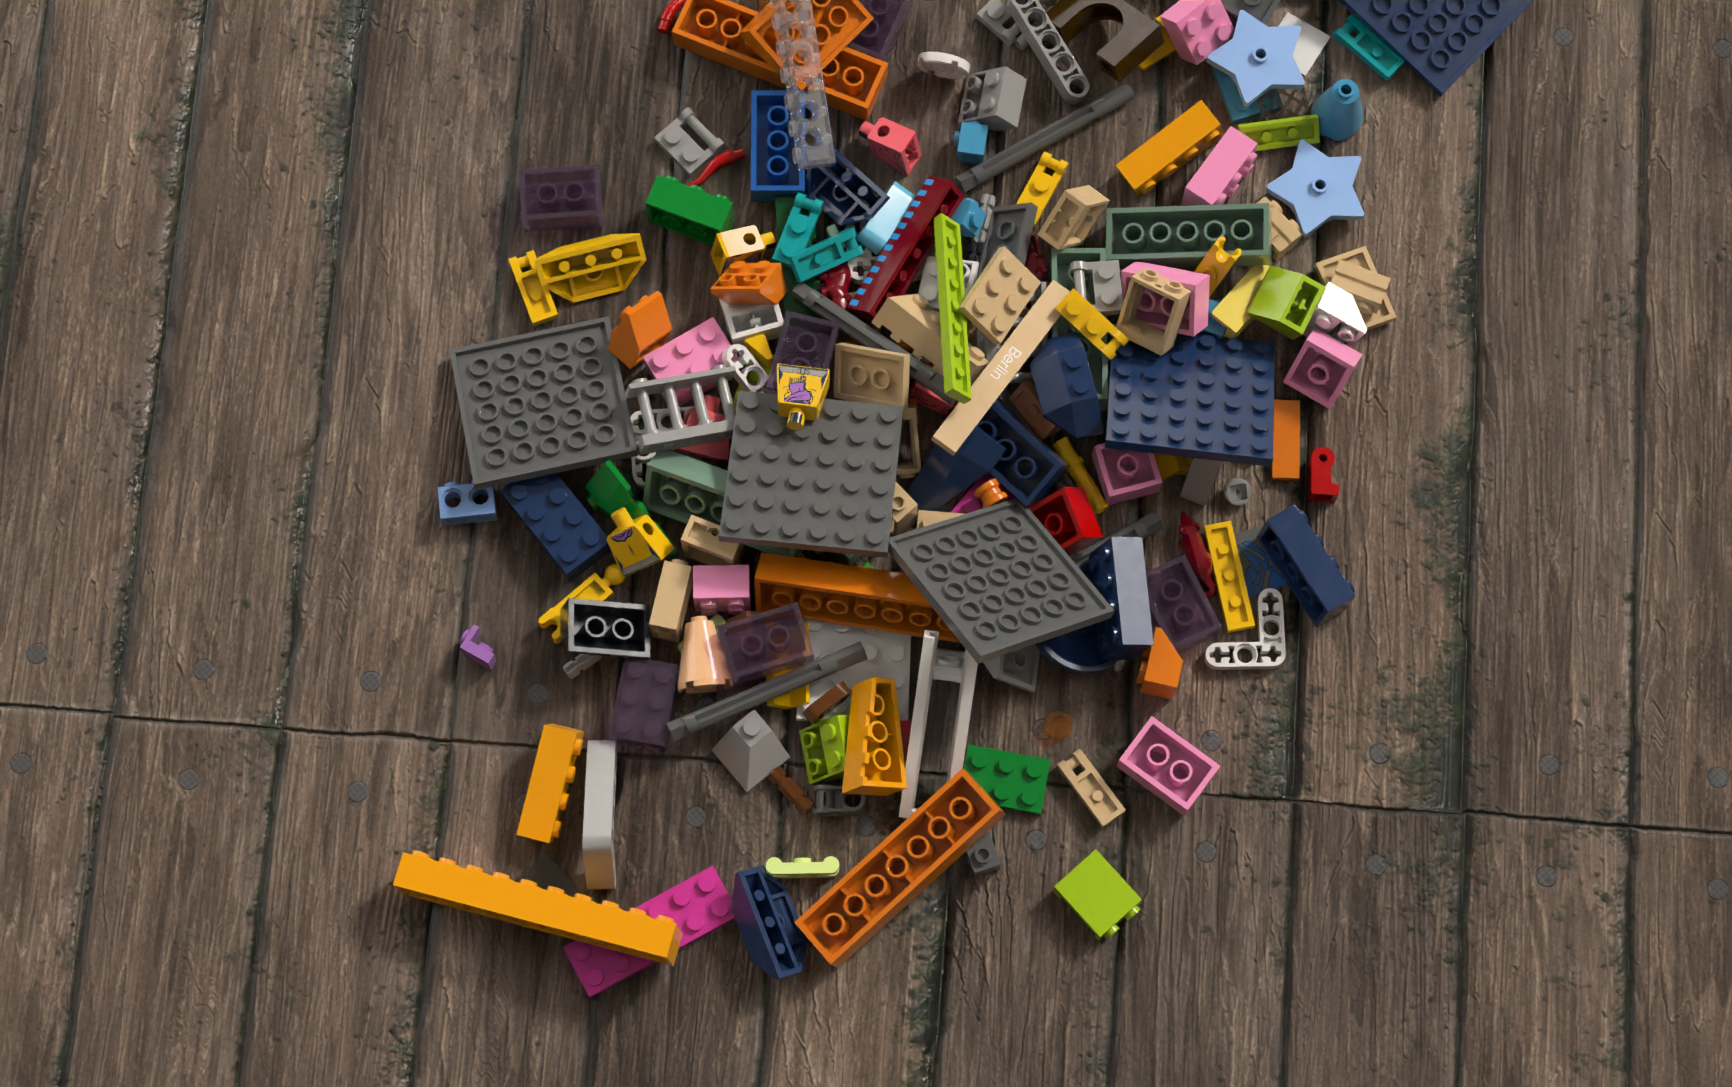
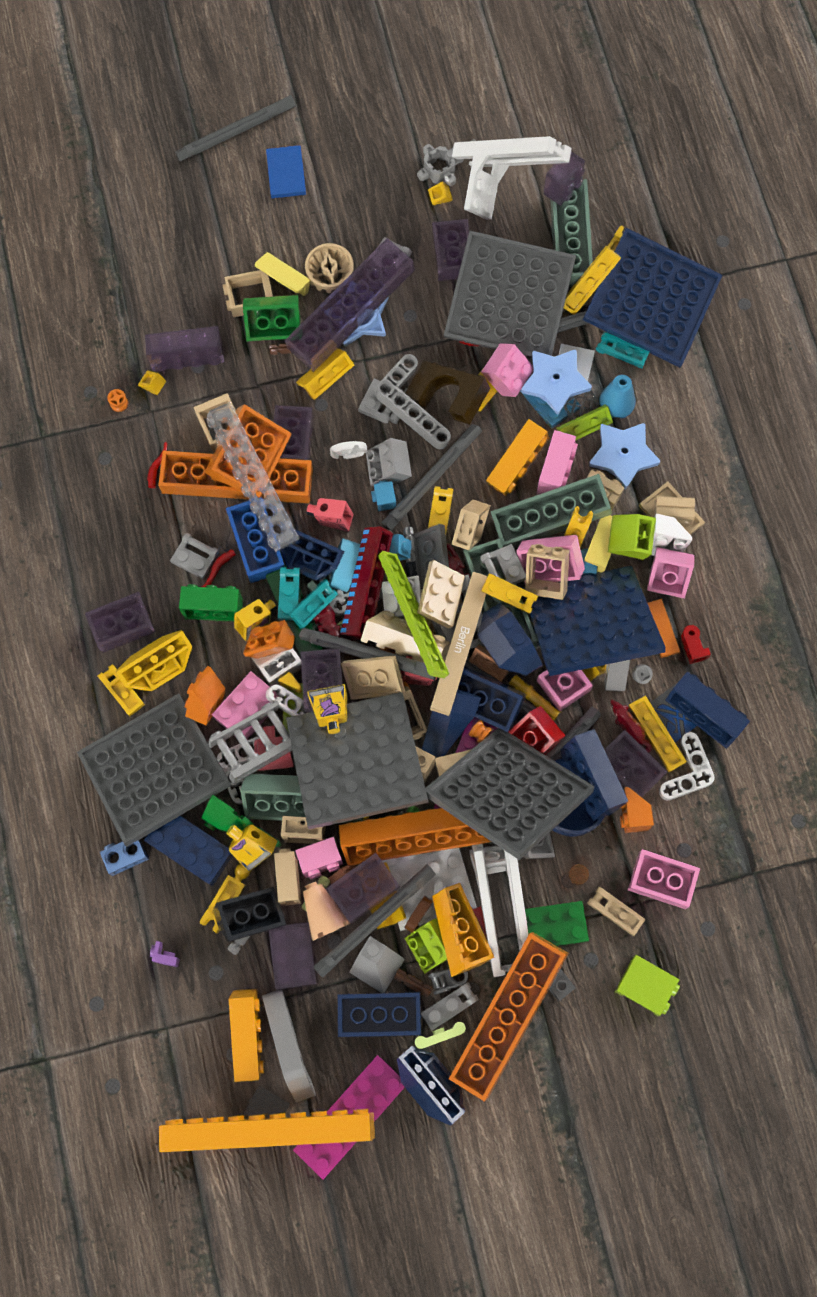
camera: 15 degrees left, 0 degrees up
none -> dark blue brick [338,993,421,1037]
none -> light grey plate [421,982,480,1031]

